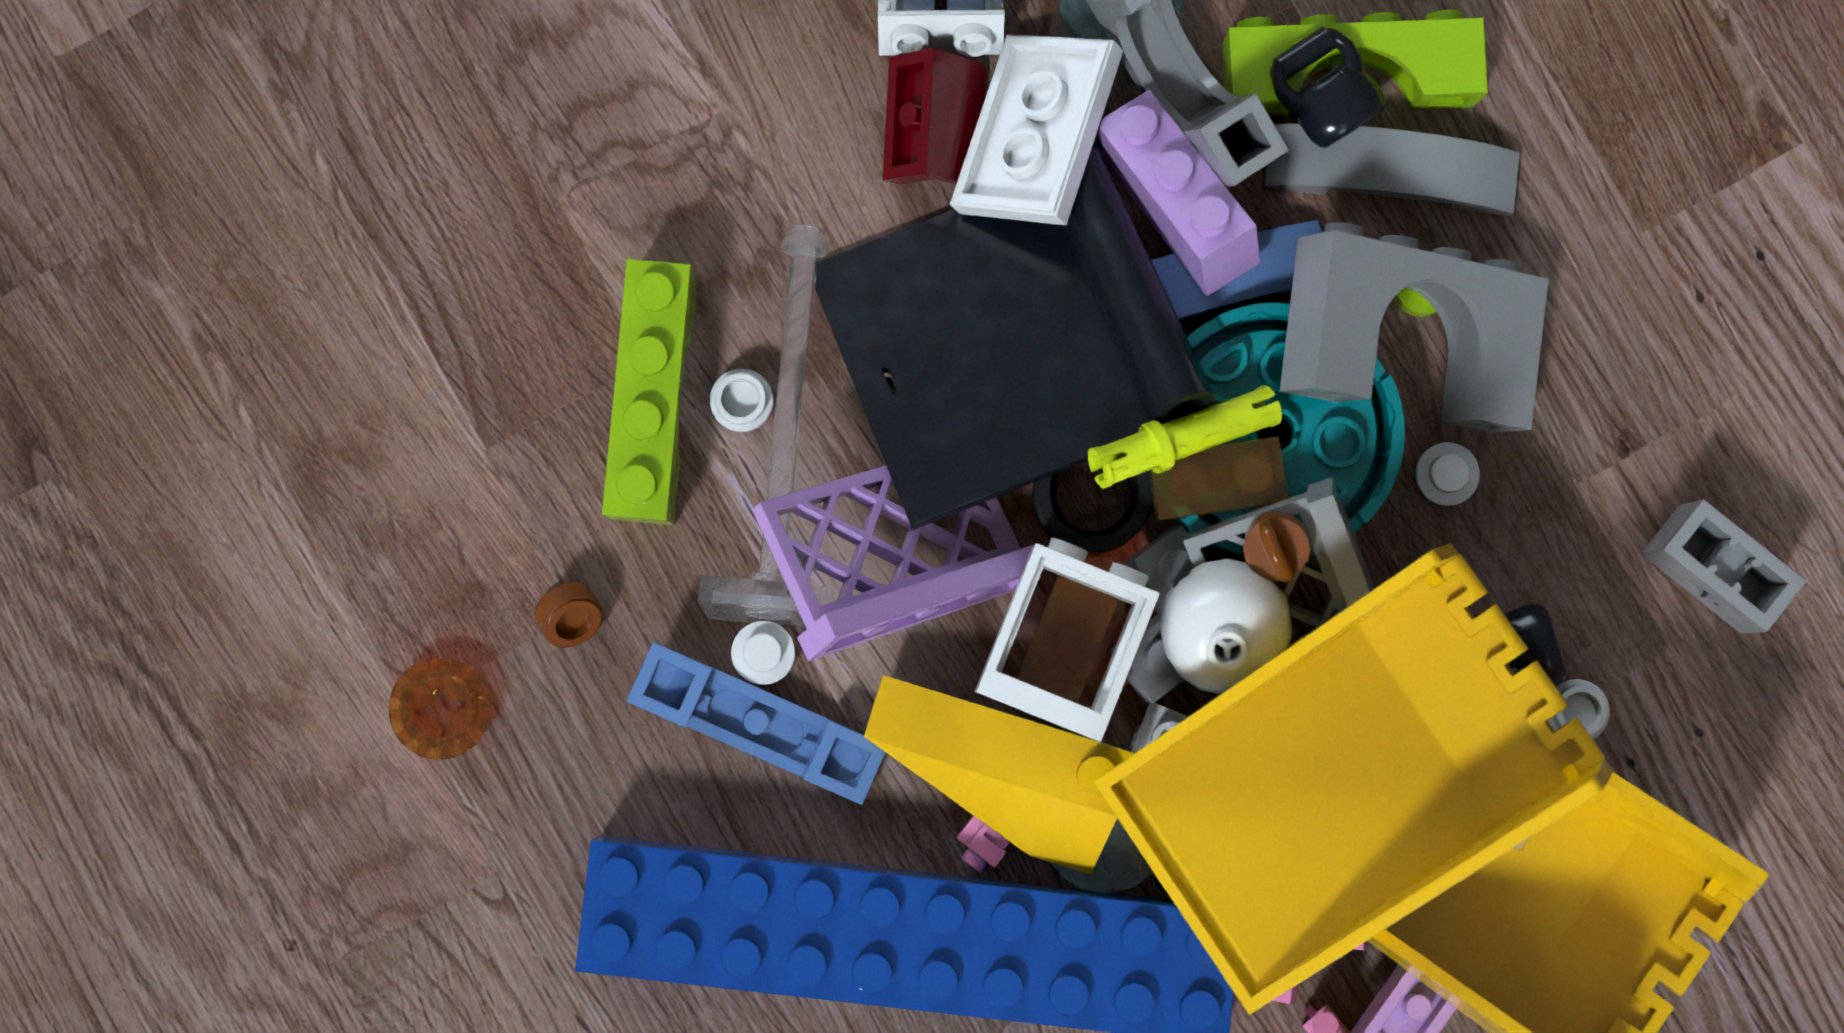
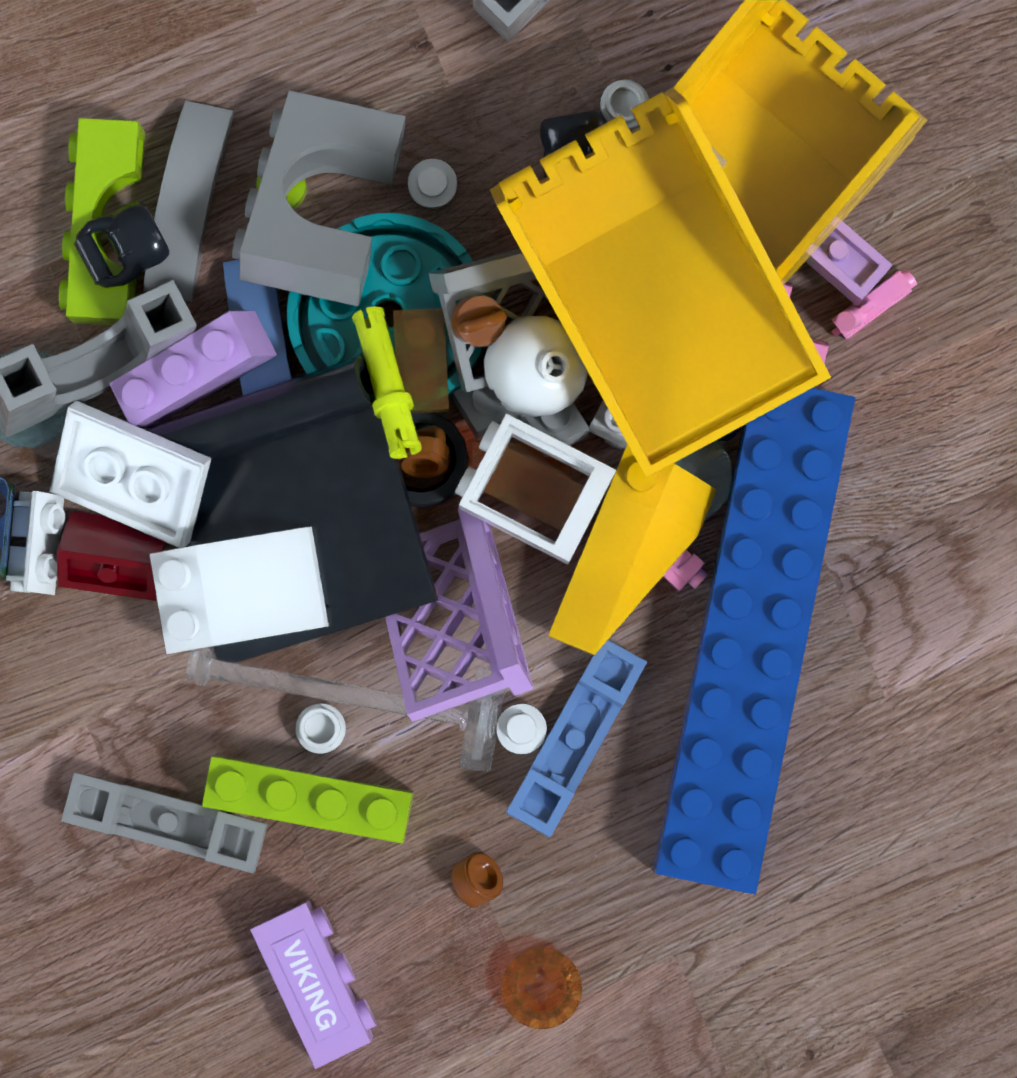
camera: 85 degrees left, 0 degrees up
none -> light grey slope [61,772,268,874]
none -> white slope [150,527,329,654]
none -> lavender brick [250,900,377,1069]
none -> dark orange tile [399,425,449,478]

